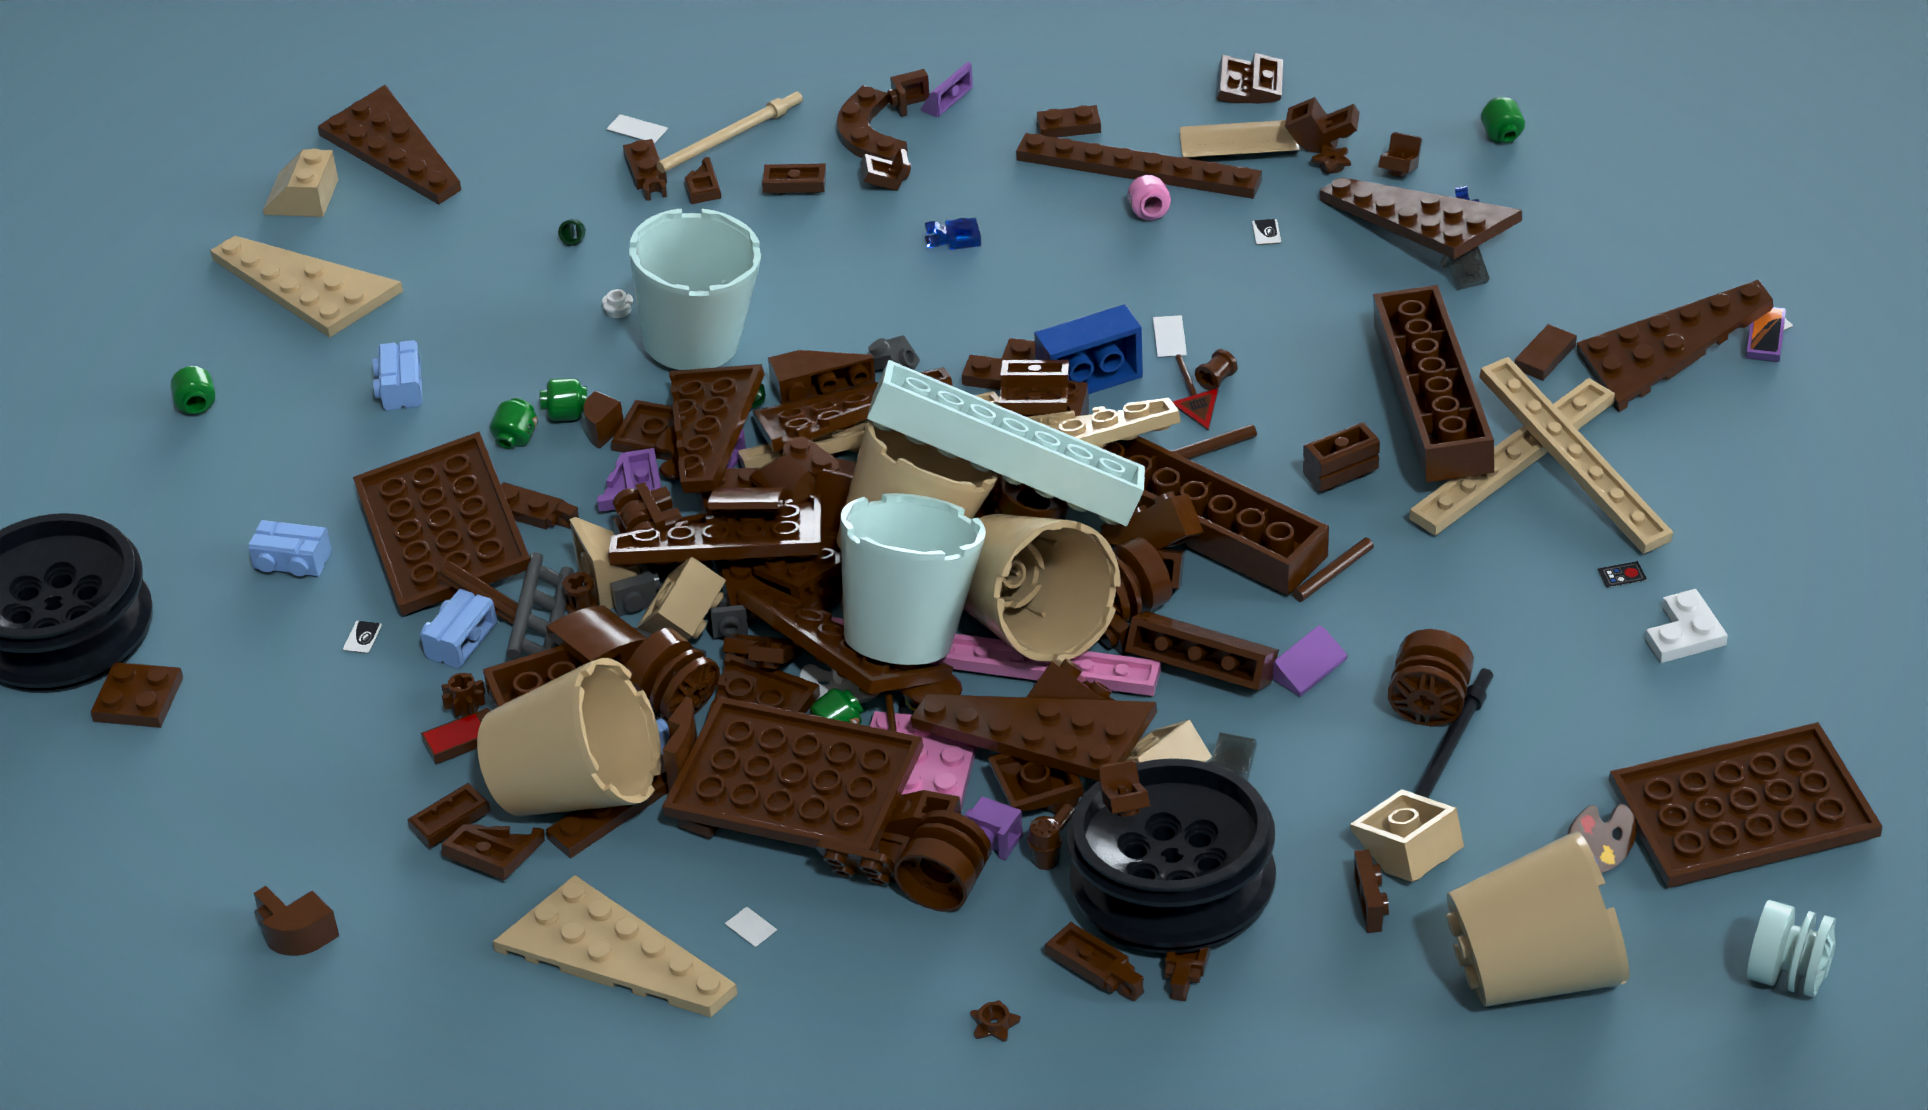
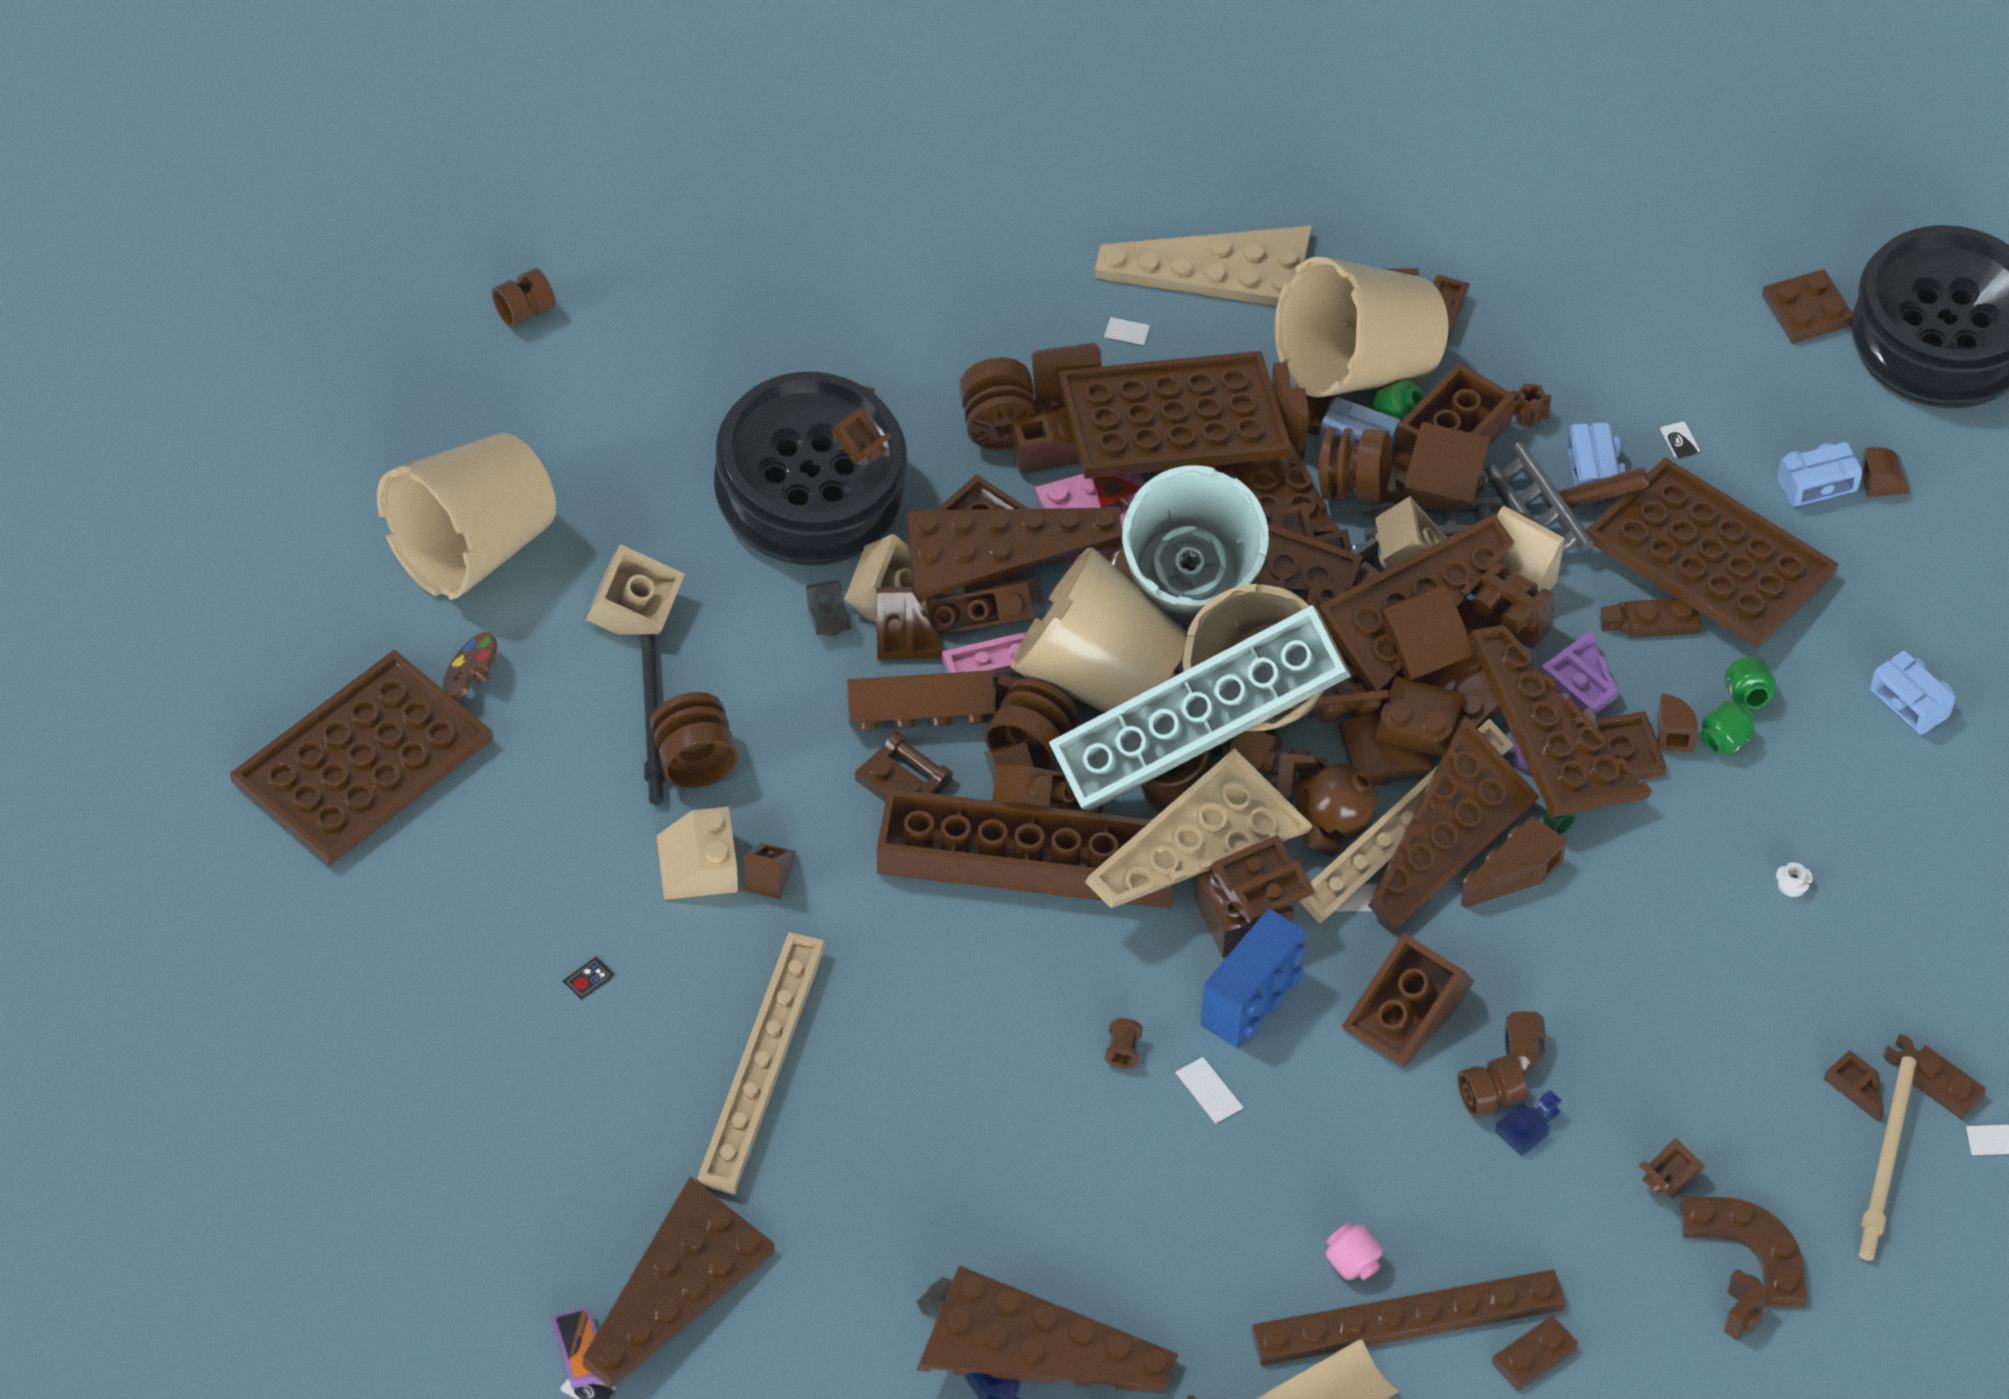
camera: 145 degrees right, 10 degrees up
reddish brown brick [253,886,339,956] -> none
red tile [421,708,490,764] -> none
dark green hinge [558,219,586,245] -> none
light aqua cone [629,208,761,370] -> none
reddish brown plate [762,163,827,194] -> none
dark grey bracket [867,335,920,370] -> none
medium lavender slope [921,62,973,117] -> none
reddish brown plate [962,338,1036,390] -> none
medium lavender brick [964,796,1023,861] -> none
reddish brown plate [970,1000,1021,1042] -> none
reddish brown piece [1027,804,1075,870] -> none
piece [1172,354,1219,431] -> none
reddish brown bar [1172,424,1257,459] -> none
sticker [1252,219,1281,244] -> none
medium lavender slope [1273,625,1347,697] -> none
reddish brown bar [1293,537,1374,602] -> none
reddish brown brick [1303,422,1380,492] -> none
reddish brown plate [1354,849,1389,933] -> none
reddish brown brick [1373,285,1494,482] -> none
tan plate [1479,357,1674,554] -> none
reddish brown tile [1514,324,1577,381] -> none
white plate [1645,589,1728,663] -> none
light aqua wheel [1747,900,1836,998] -> none
none -> tan slope [656,807,738,900]
none -> reddish brown slope [744,843,796,899]
none -> reddish brown plate [855,732,953,802]
none -> reddish brown wing [876,587,946,660]
none -> reddish brown slope [1341,933,1474,1067]
none -> reddish brown wheel [1457,1054,1527,1118]
none -> reddish brown rock [1504,1011,1546,1076]
none -> reddish brown brick [1861,447,1909,497]

